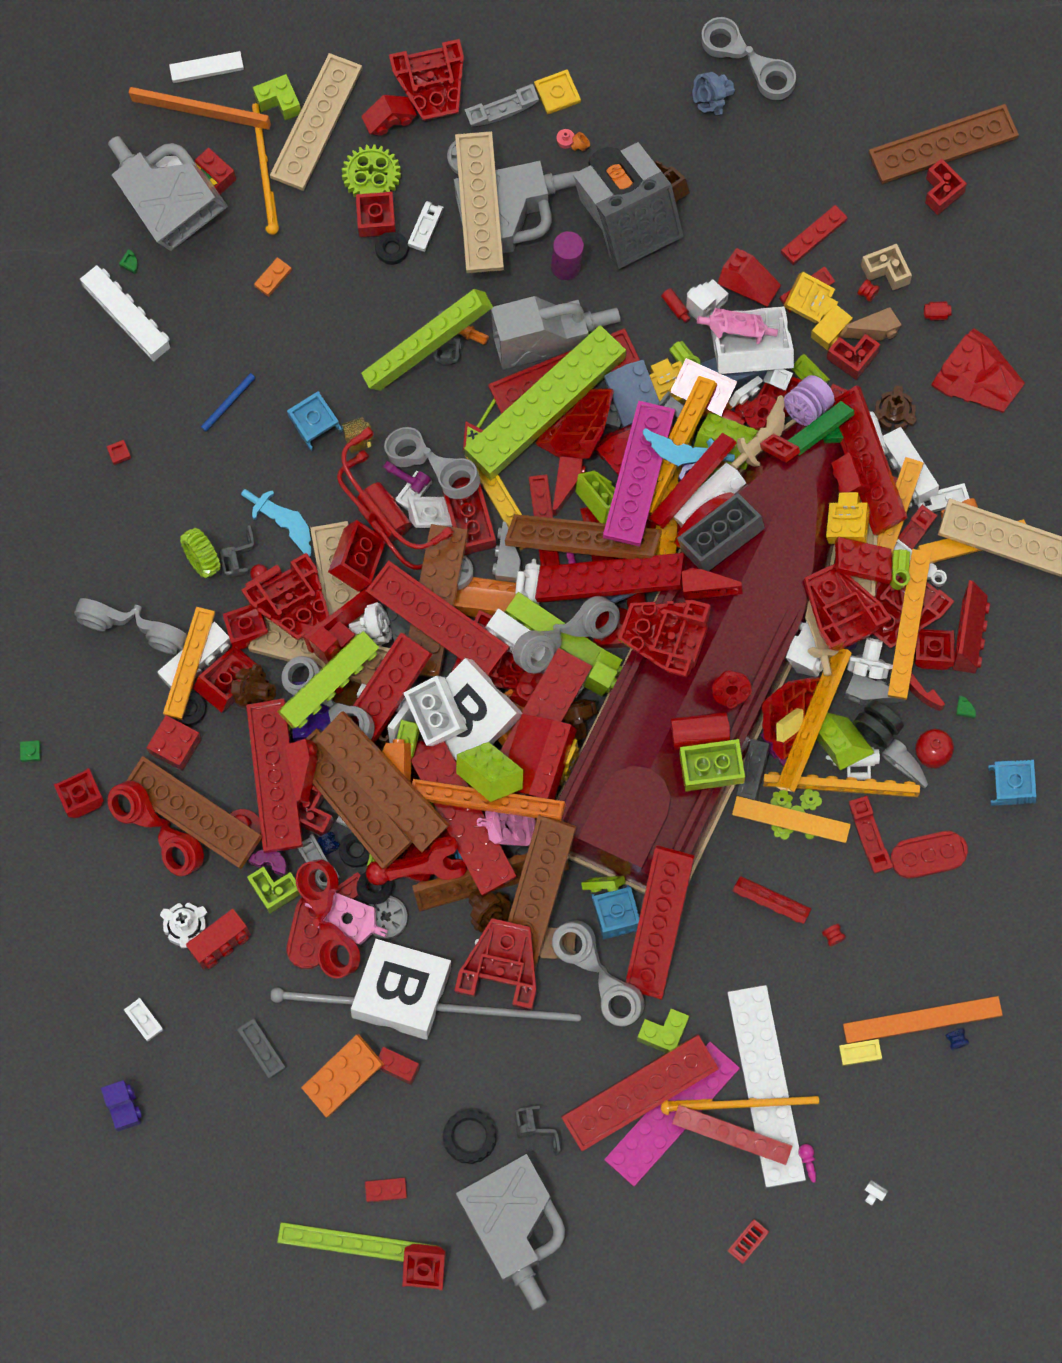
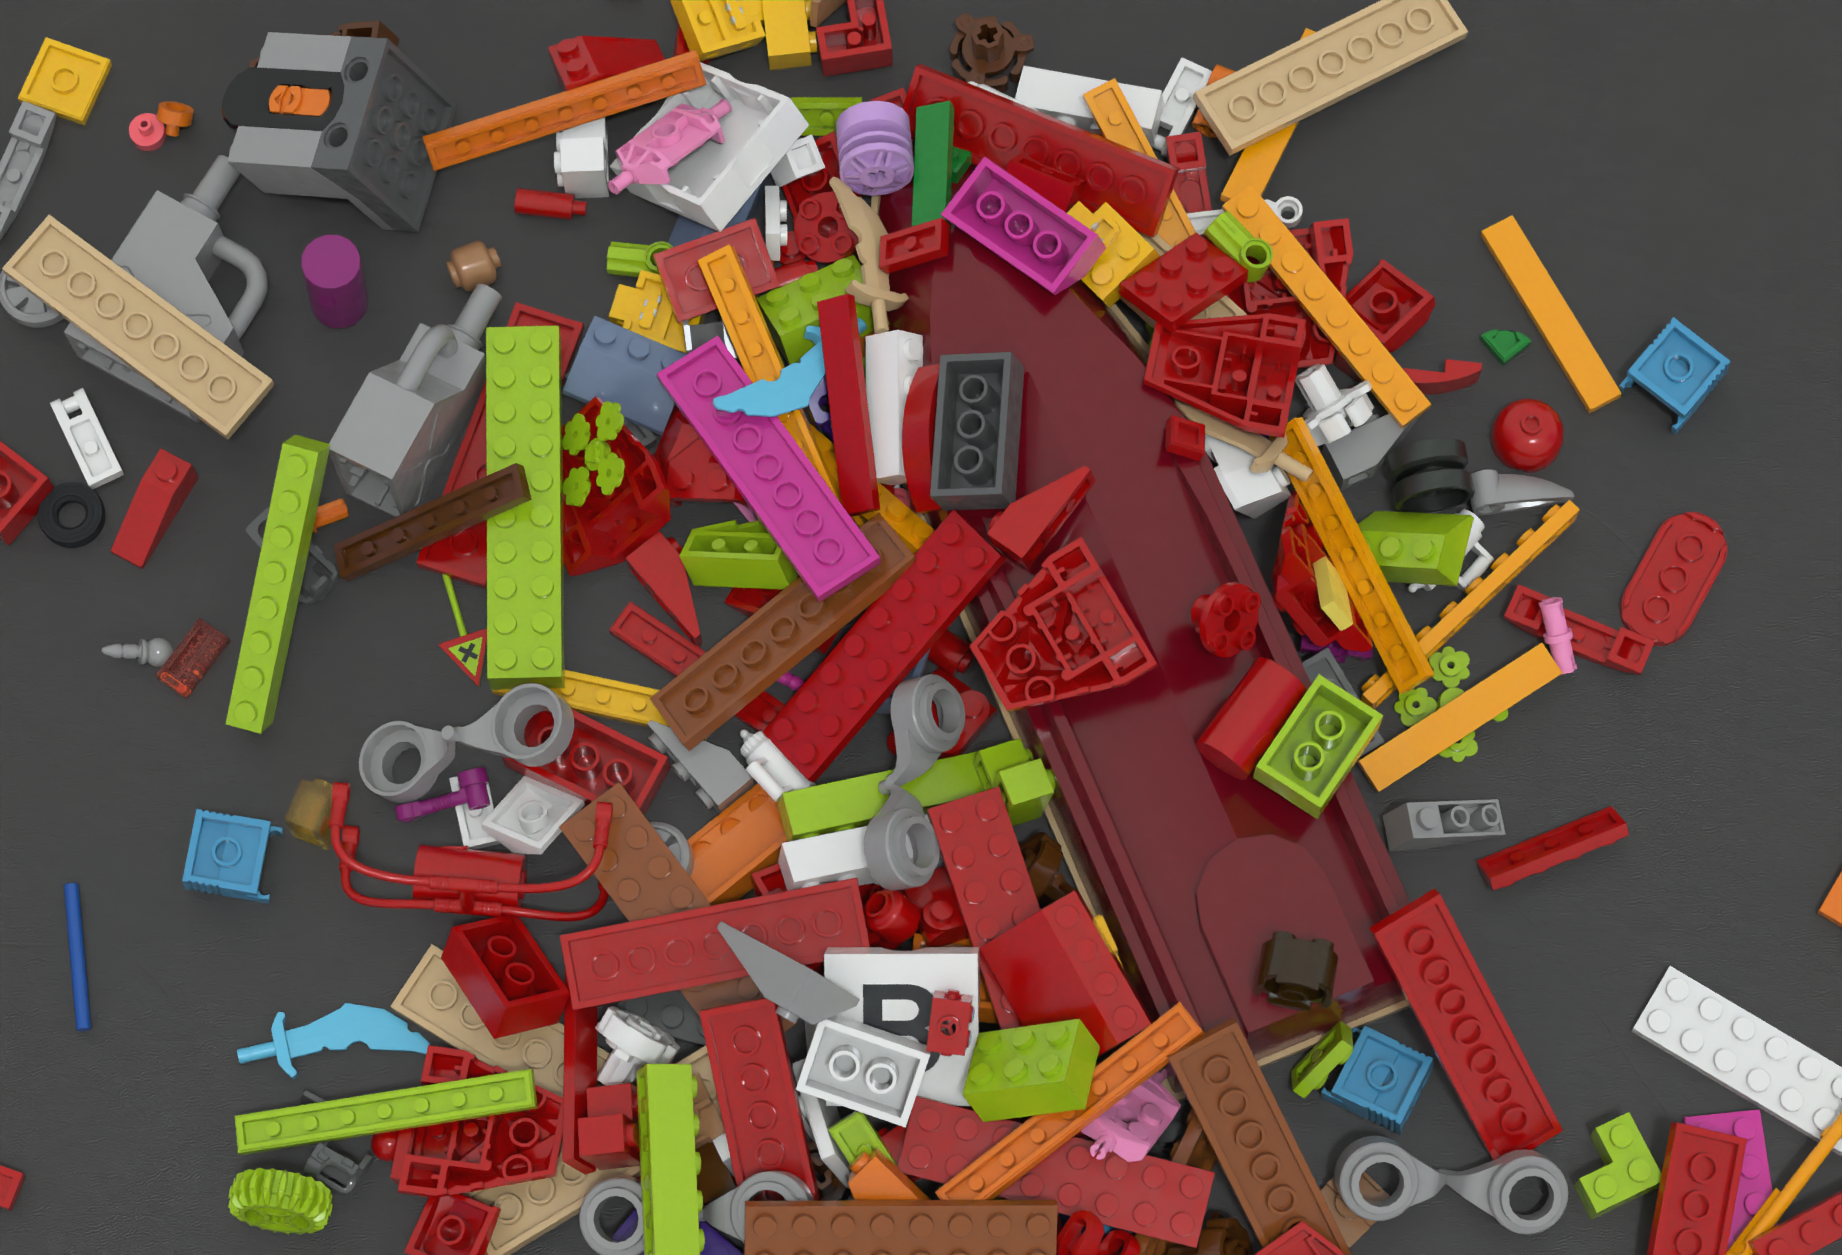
camera: 50 degrees left, 0 degrees up
red wheel [822,924,846,947] -> none
red slope [952,580,990,674] -> none
none -> light grey bar [101,638,173,667]
none -> red slope [111,448,199,569]
none -> clear red tile [155,618,230,699]
none -> lime tile [235,1069,538,1155]
none -> reddish brown plate [333,463,532,581]
none -> orange tile [423,50,707,171]
none -> medium nougat head [445,240,502,292]
none -> lime plant [562,401,625,507]
none -> light grey wedge [717,921,860,1025]
none -> red head [865,889,920,944]
none -> red head [926,989,975,1056]
none -> dark pink slope [941,157,1106,295]
none -> red tile [1165,415,1205,461]
none -> dark brown brick [1254,931,1338,1011]
none -> light grey slope [1383,799,1506,851]
none -> light orange tile [1480,215,1622,414]
none -> bright pink pin [1539,597,1577,674]

